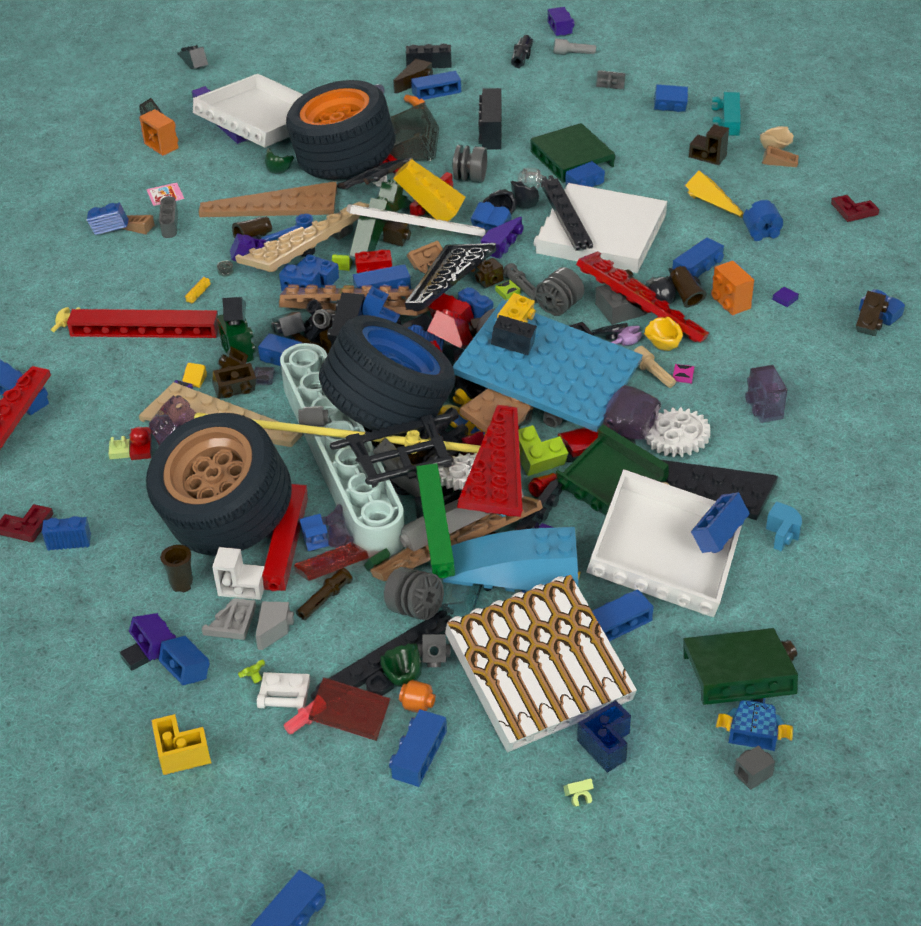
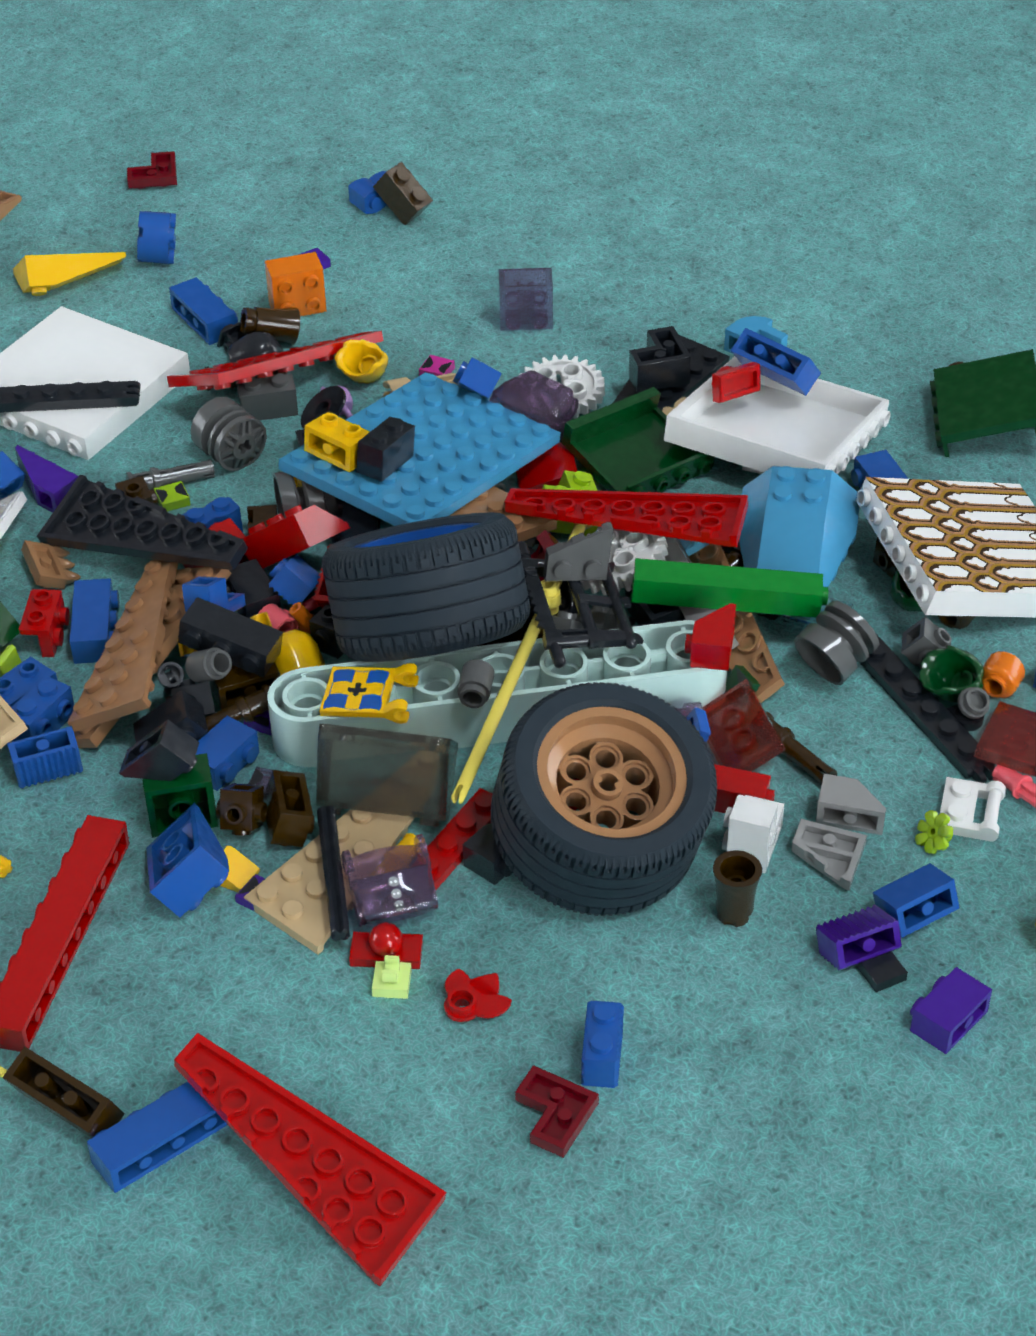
camera: 80 degrees left, 0 degrees up
none -> dark brown brick [2,1046,125,1138]
none -> blue brick [7,726,83,789]
none -> blue slope [146,803,229,918]
none -> clear smoke windscreen [316,724,458,827]
none -> black axle [317,805,350,941]
none -> yellow flag [319,663,419,724]
none -> red plate [444,969,512,1022]
none -> blue brick [452,357,502,400]
none -> dark grey wing [543,522,614,581]
none -> black brick [629,326,691,393]
none -> red slope [685,603,736,671]
none -> red tile [712,362,760,403]
none -> dark purple brick [910,967,992,1054]
none -> dark grey plate [958,687,990,719]

